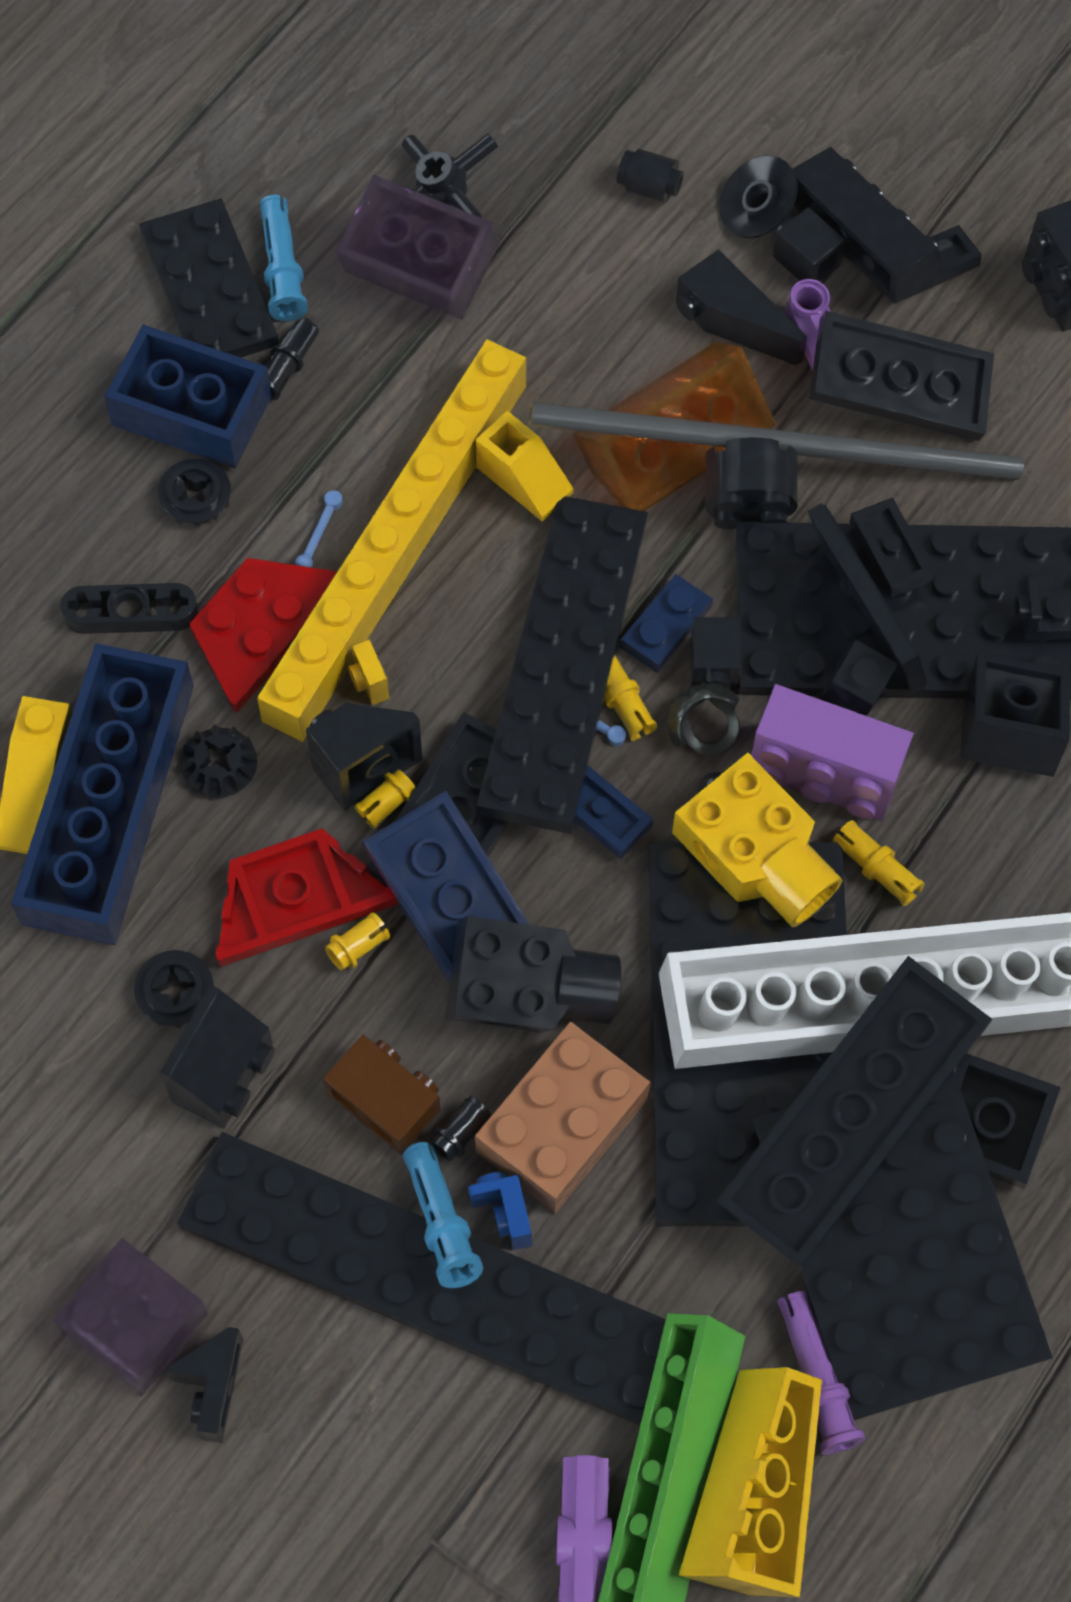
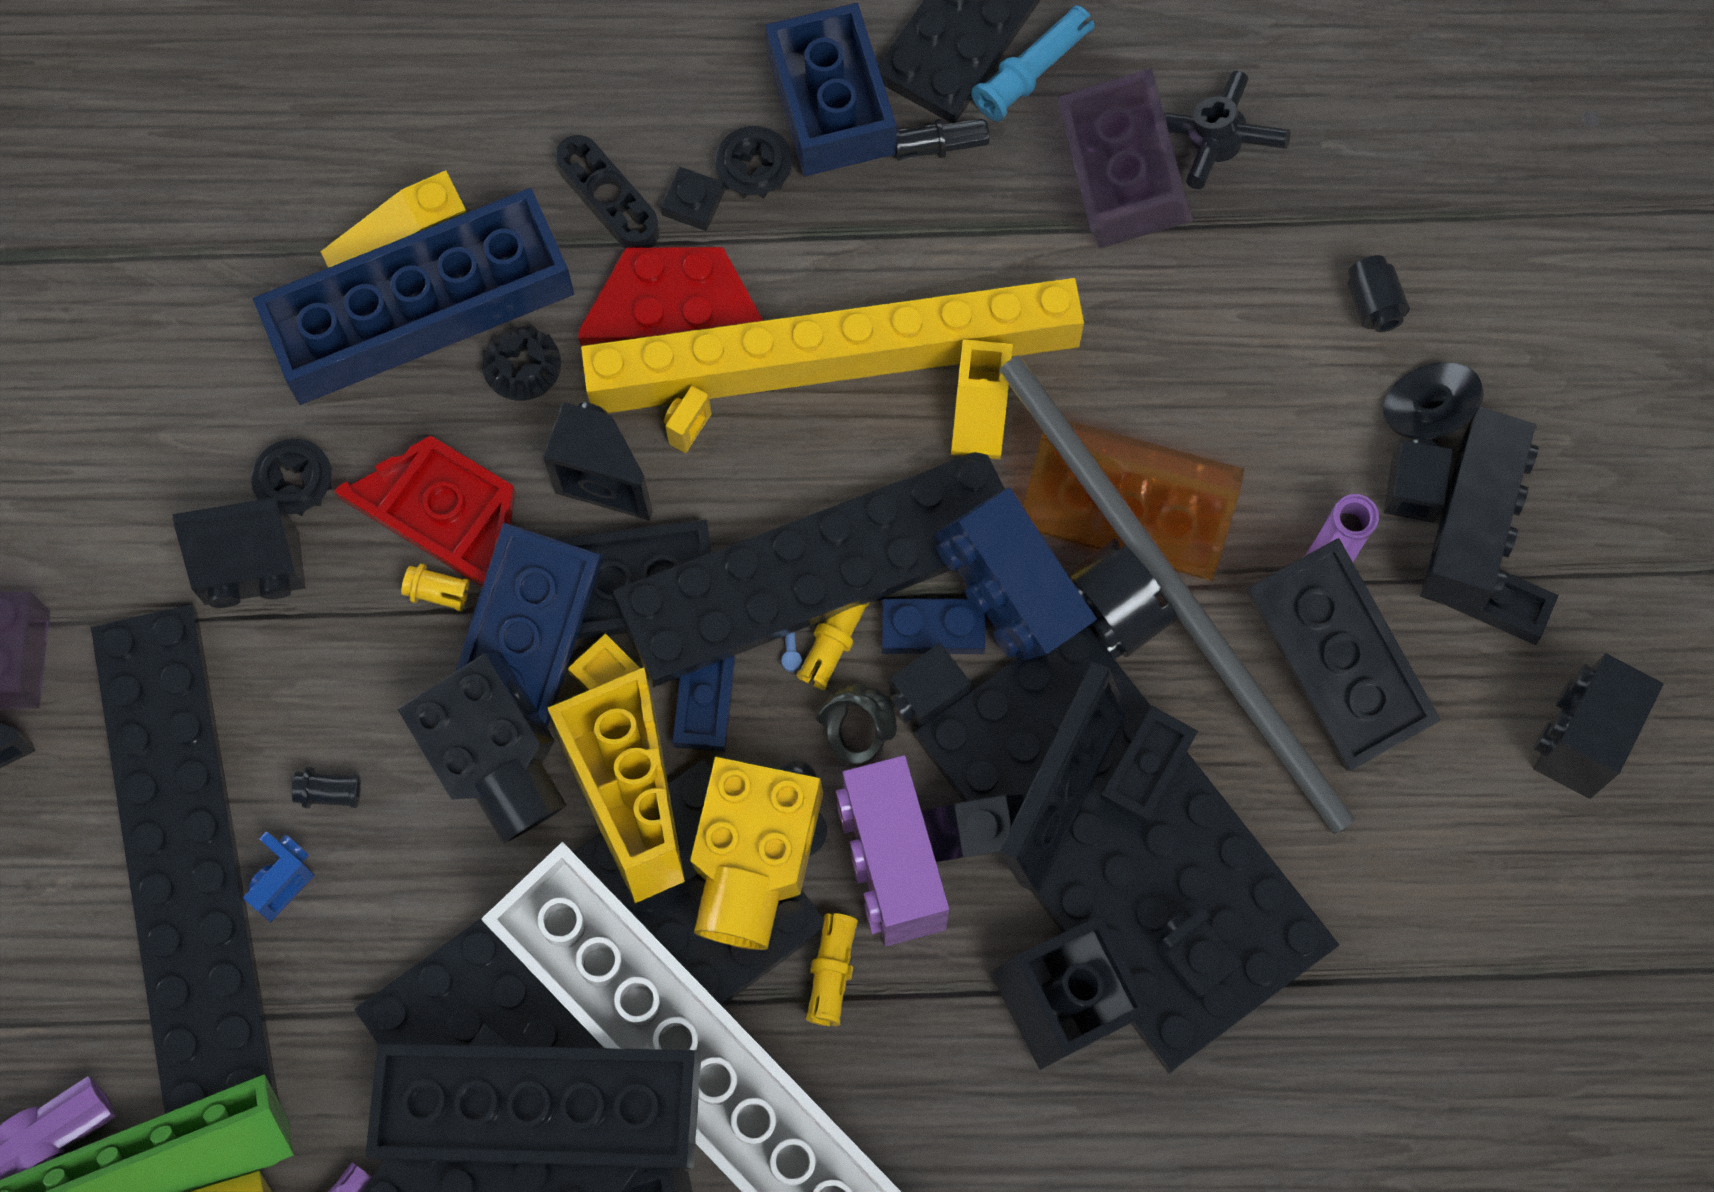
camera: 55 degrees right, 5 degrees up
medium blue hinge [295,490,343,567] -> none
reddish brown brick [323,1034,441,1155] -> none
yellow pin [354,769,416,829] -> none
dark azure pin [403,1142,483,1288] -> none
nougat brick [475,1021,650,1214] -> none
black slope [676,249,807,365] -> none
none -> yellow wedge [547,667,685,903]
none -> yellow plate [568,633,641,691]
none -> black plate [661,167,725,231]
none -> dark blue brick [934,487,1097,661]

